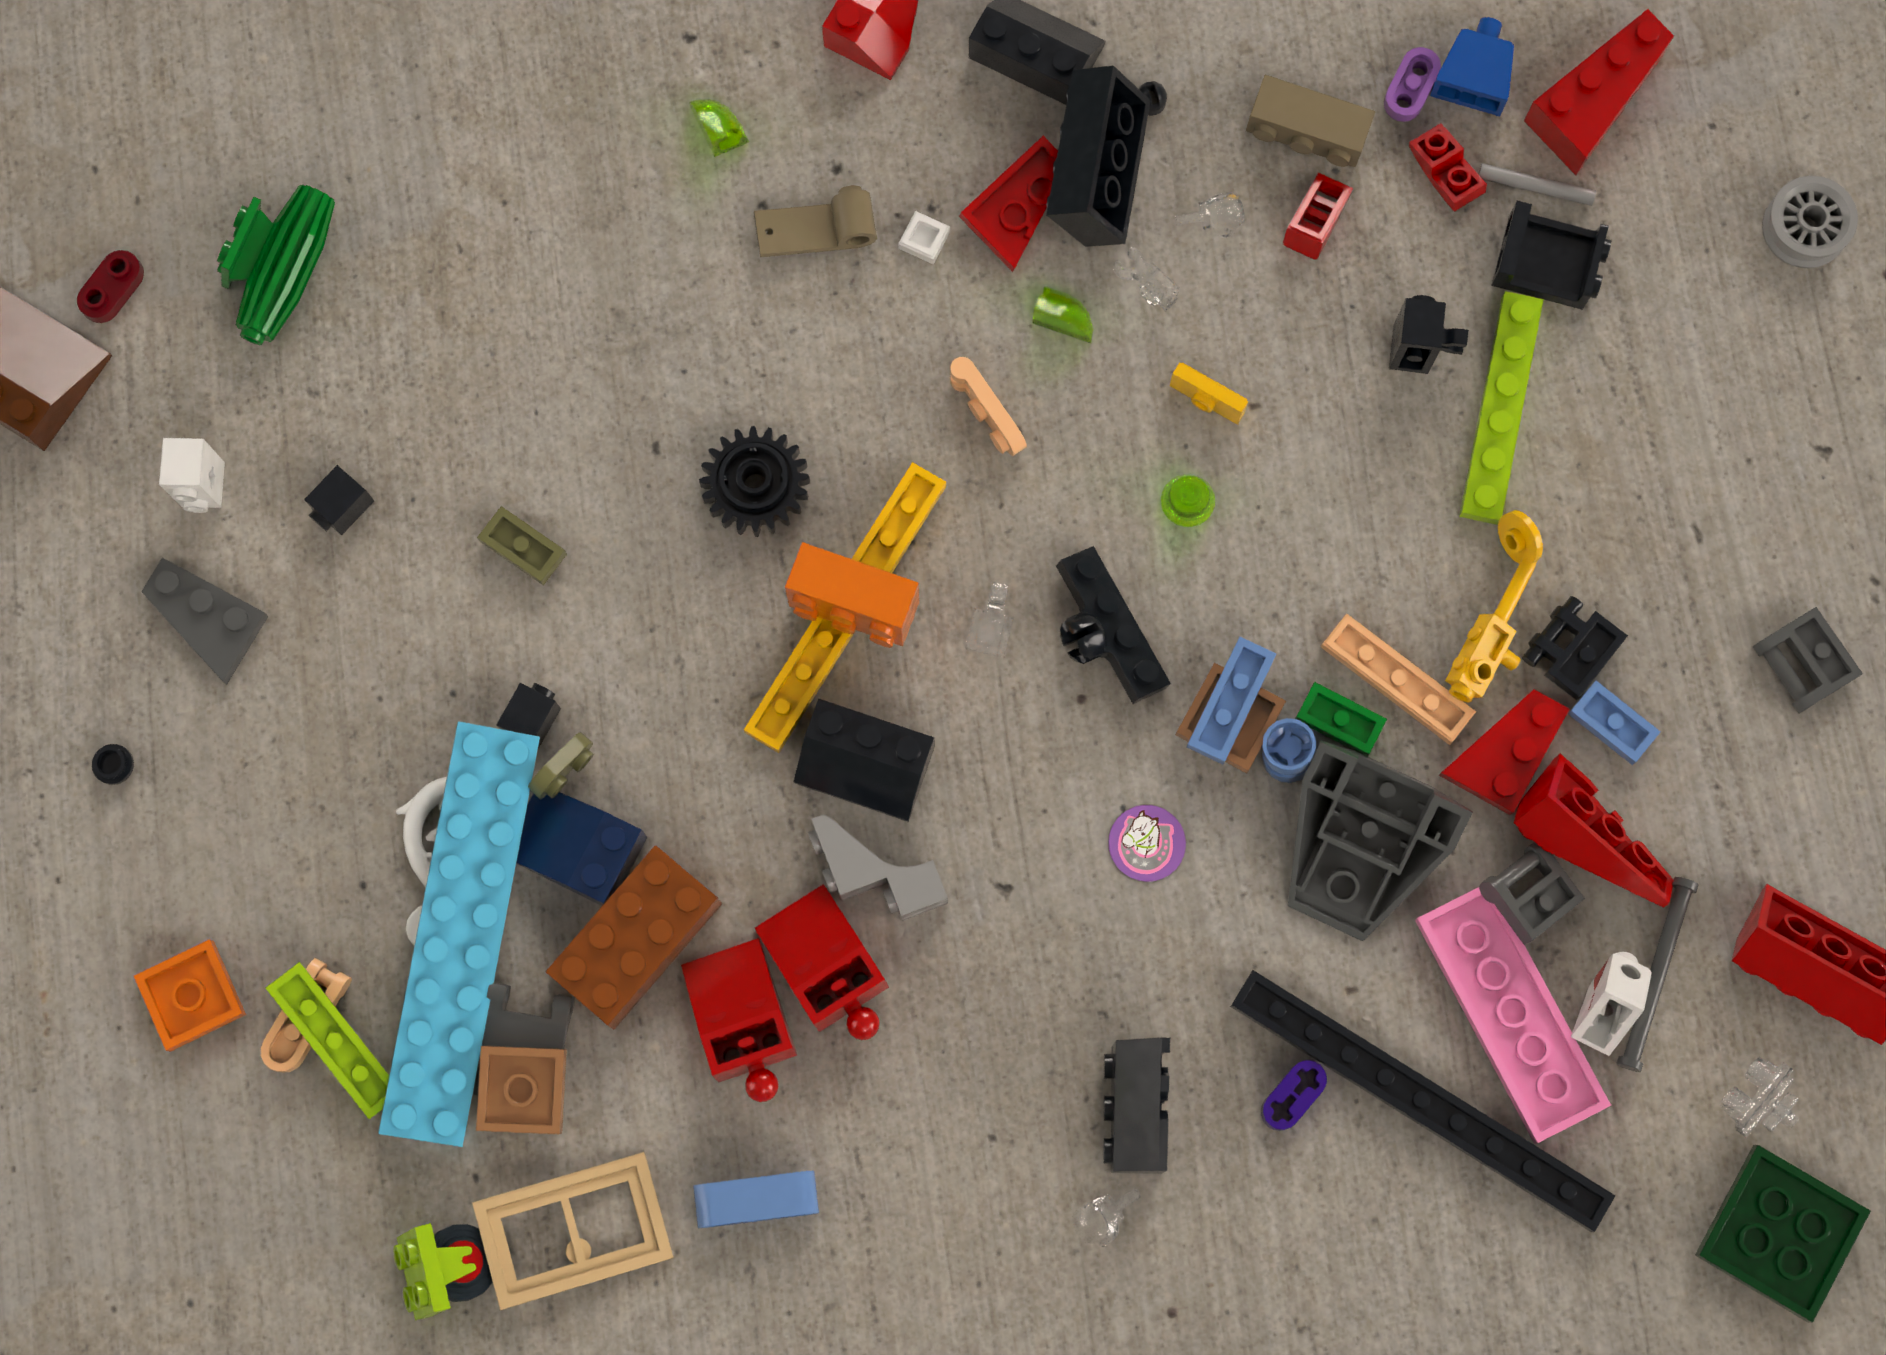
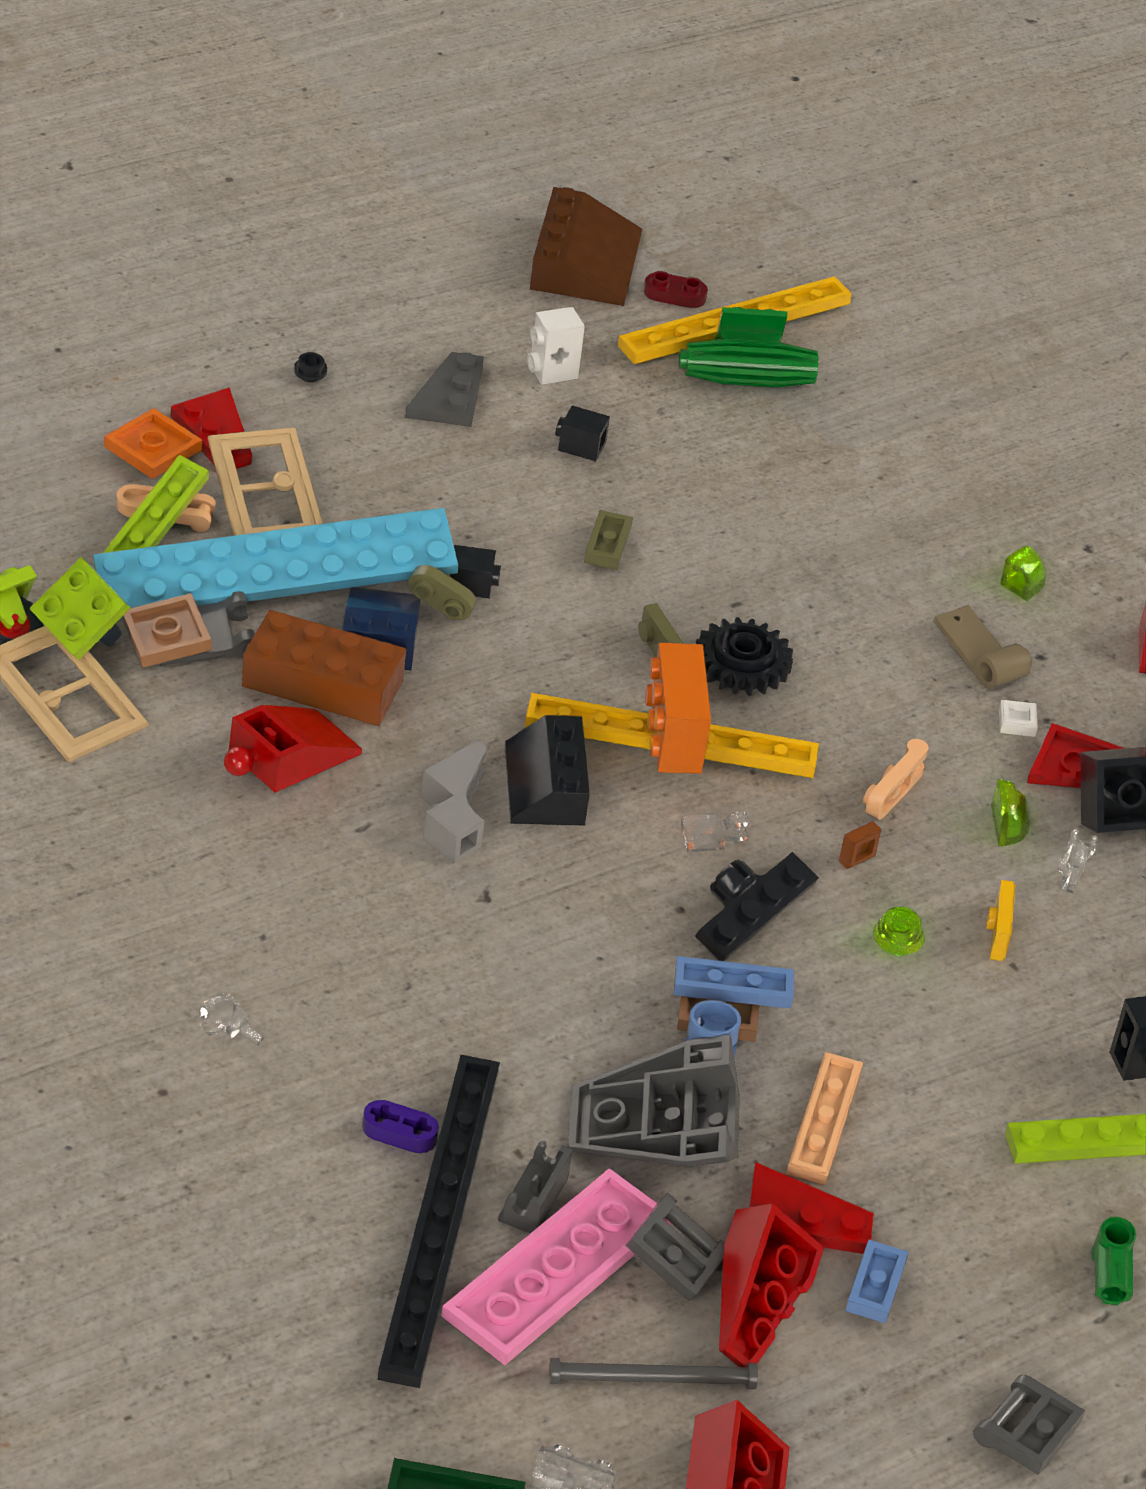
camera: 60 degrees right, 35 degrees down
medium blue beam [693,1171,819,1228] -> none
red slope [754,884,889,1040] -> none
black wedge [1103,1037,1171,1174] -> none
sticker [1109,805,1186,882] -> none
green plate [1295,682,1387,756] -> none
yellow piece [1445,510,1543,703] -> none
black plate [1522,596,1628,700] -> none
white torso [1571,952,1652,1056] -> none
none -> lime plate [29,557,131,660]
none -> red wing [170,387,252,469]
none -> tan door [208,427,323,536]
none -> dark grey hinge [498,1141,573,1233]
none -> yellow plate [617,276,852,364]
none -> olive plate [638,603,684,657]
none -> dark orange tile [839,821,881,869]
none -> green piece [1091,1217,1137,1306]

